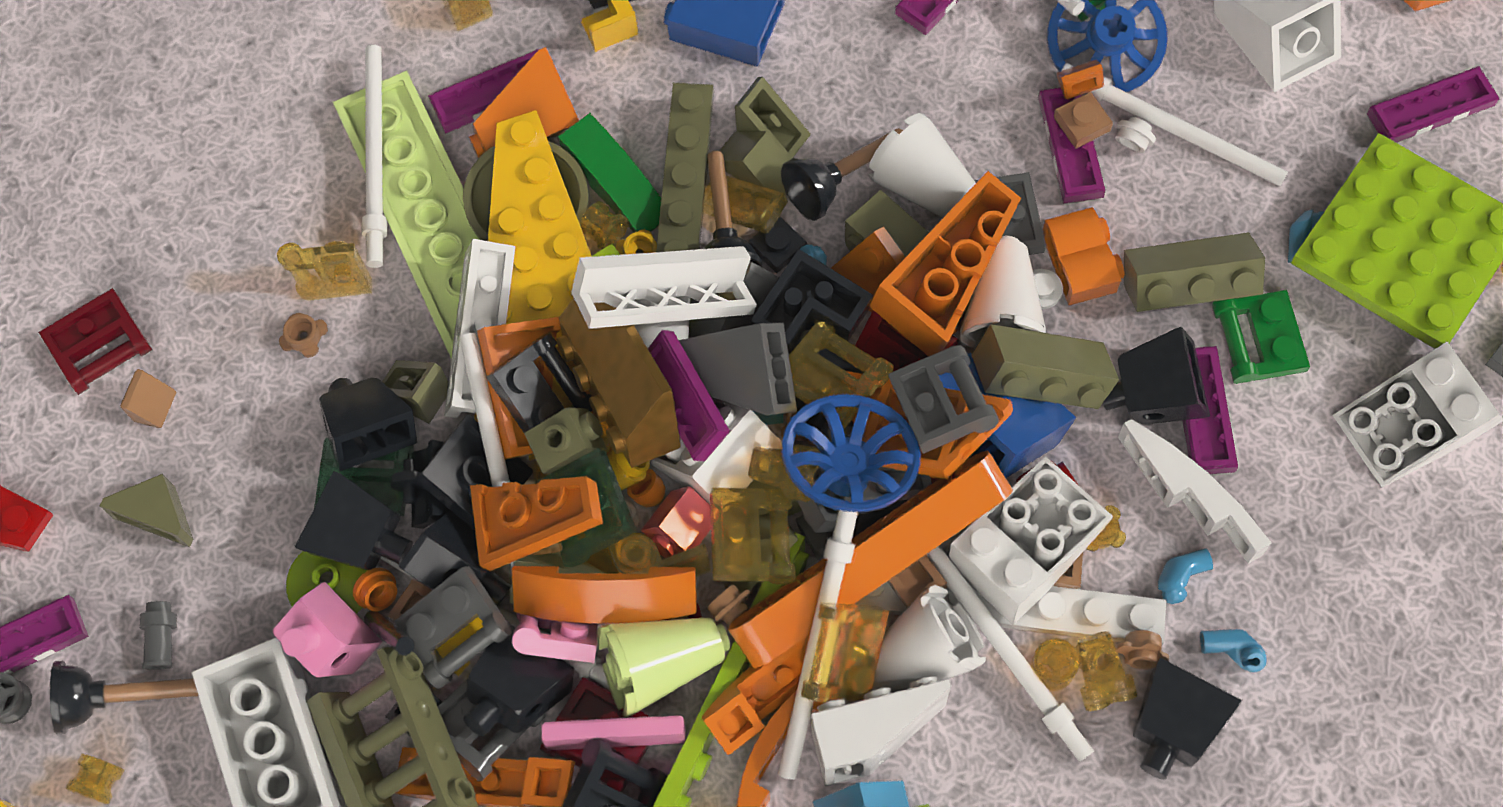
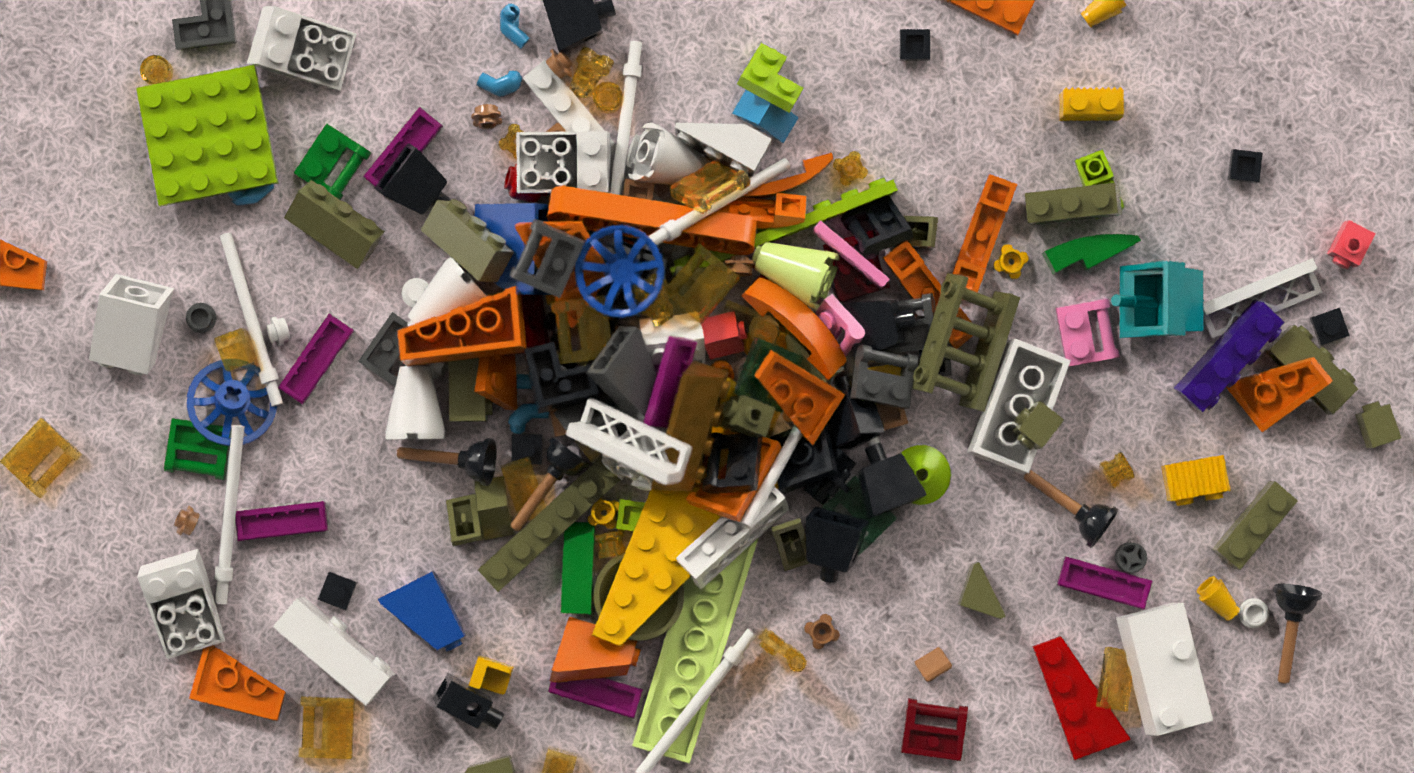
camera: 145 degrees left, 20 degrees up
dark grey animal [140,601,177,670] -> none
bright pink torso [272,582,383,677] -> none
orange plate [353,568,397,611] -> none
black bar [364,610,415,656] -> none
orange brick [1042,207,1124,306] -> none
medium nougat plate [1054,92,1113,149] -> none
orange slope [1057,60,1104,99] -> none
white slope [1118,419,1272,564] -> none
magenta plate [1366,66,1500,143] -> none
none -> dark grey plate [186,303,217,333]
none -> clear yellow panel [214,328,258,371]
none -> medium nougat plate [471,104,502,129]
none -> olive brick [1013,401,1064,450]

